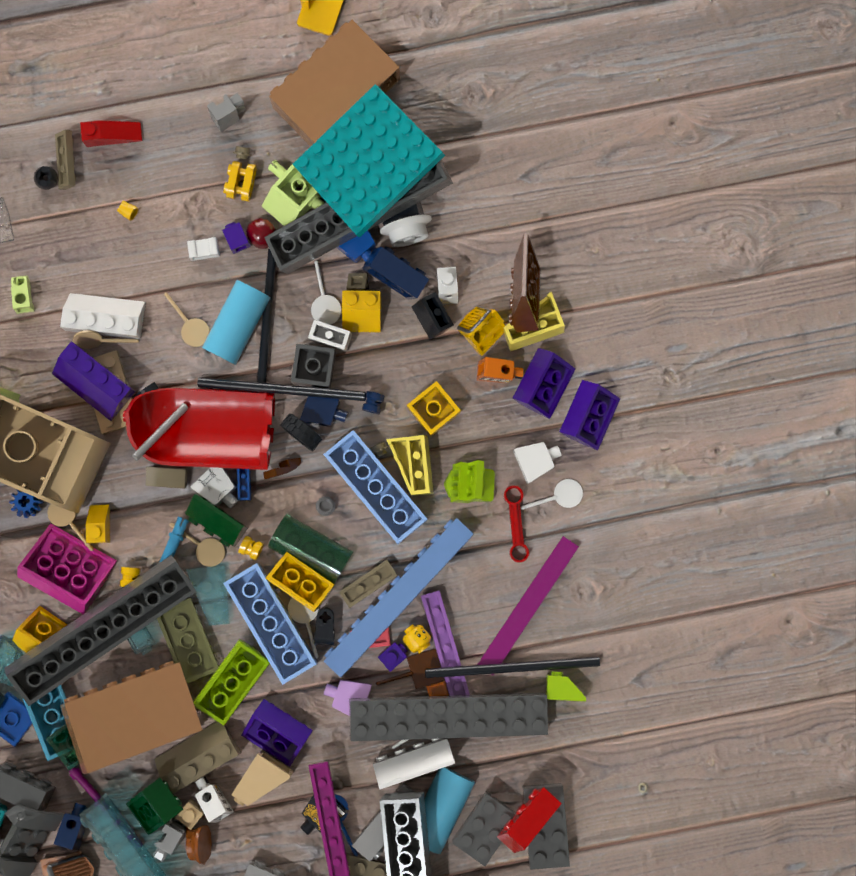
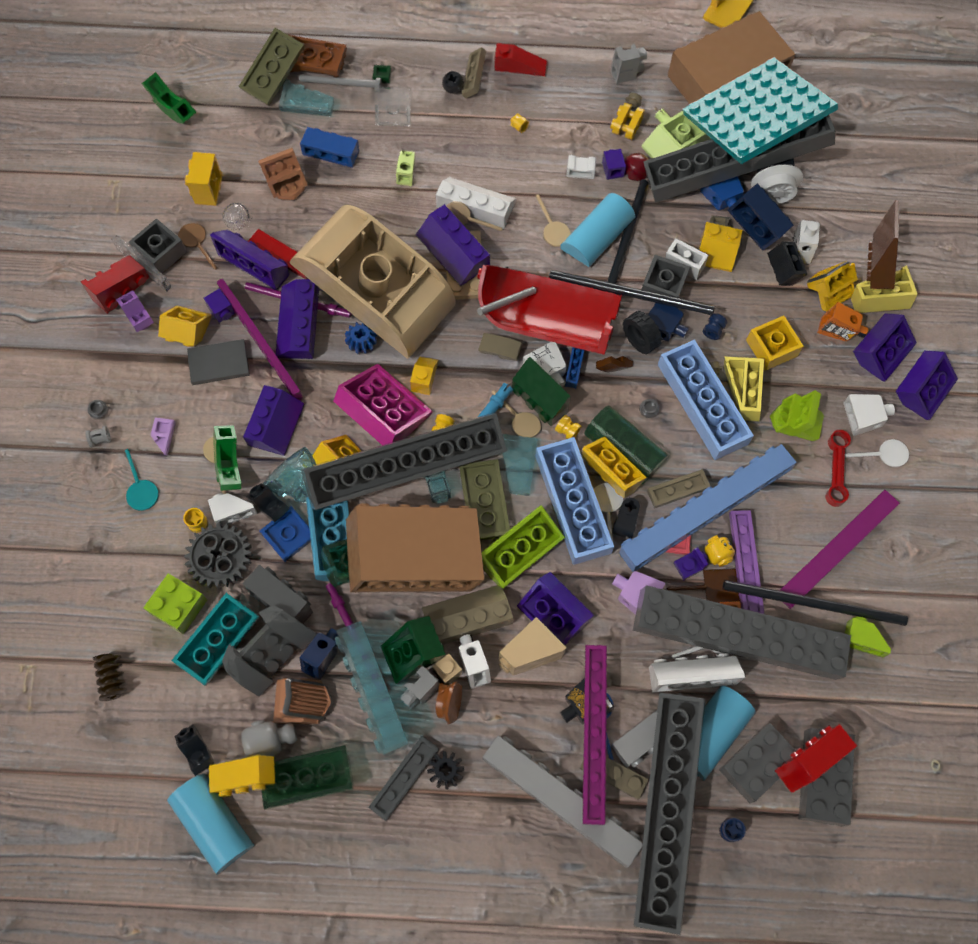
camera: 10 degrees right, 15 degrees down
tan piece [47,504,94,551] -> none
white piece [311,260,341,325] -> none

